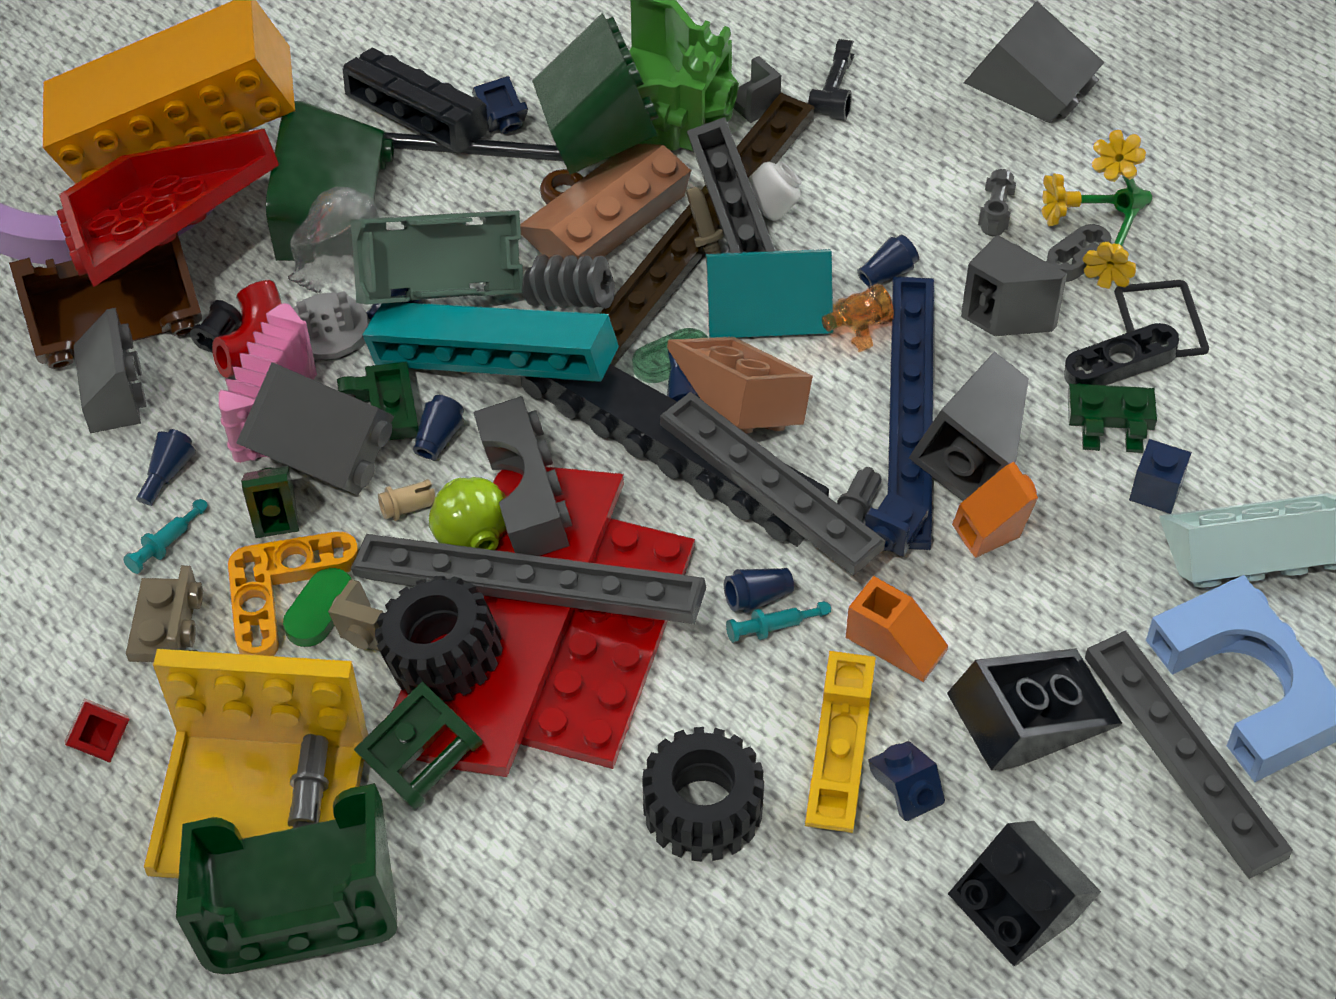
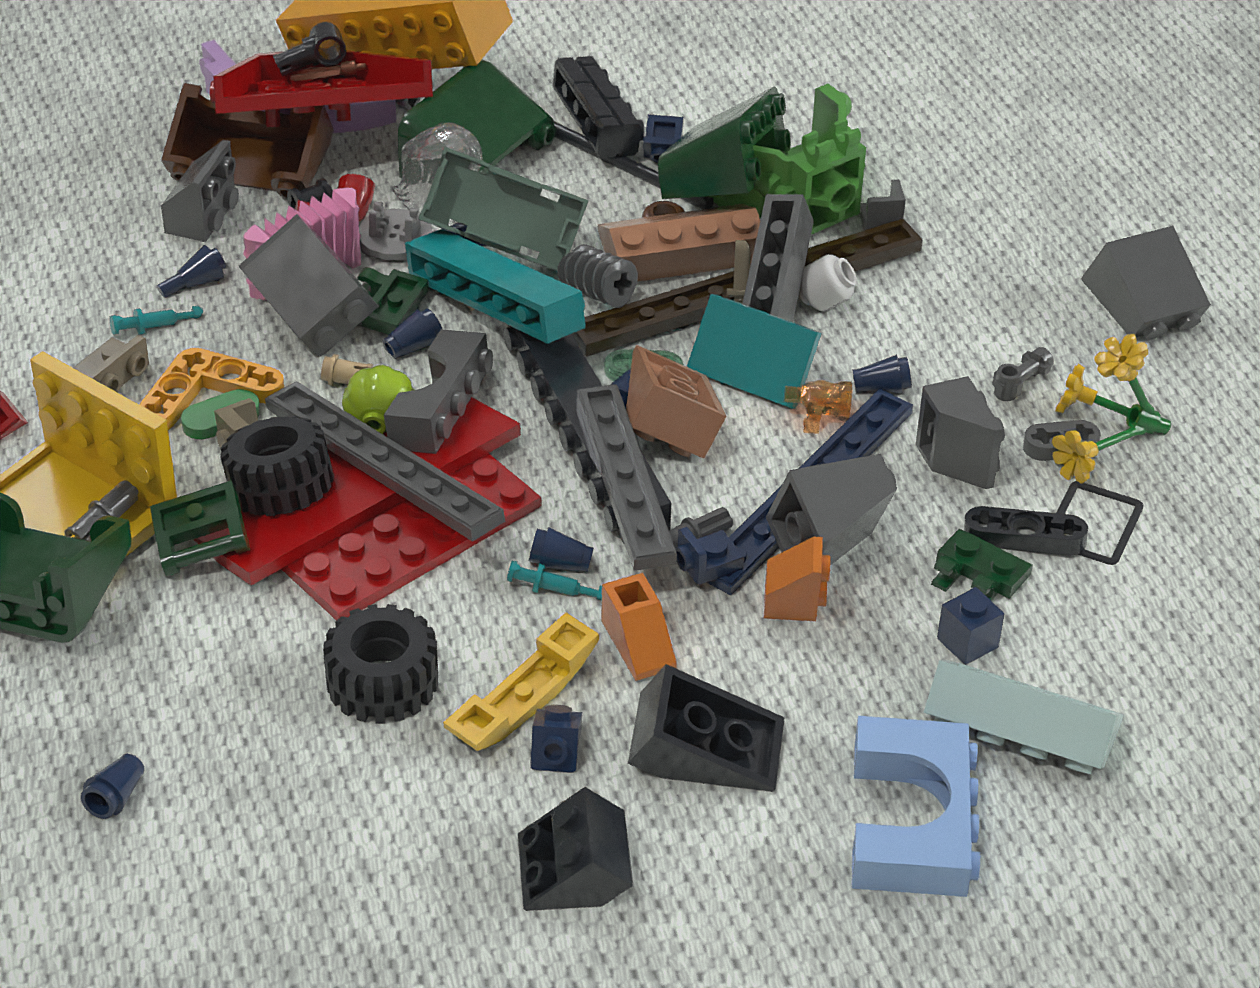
camera: 30 degrees right, 10 degrees down
dark green slope [241,466,299,538] -> none
black brick [808,39,855,121] -> none
dark grey plate [1085,630,1293,879] -> none
none -> black pin [273,22,346,77]
none -> copper piece [290,61,367,81]

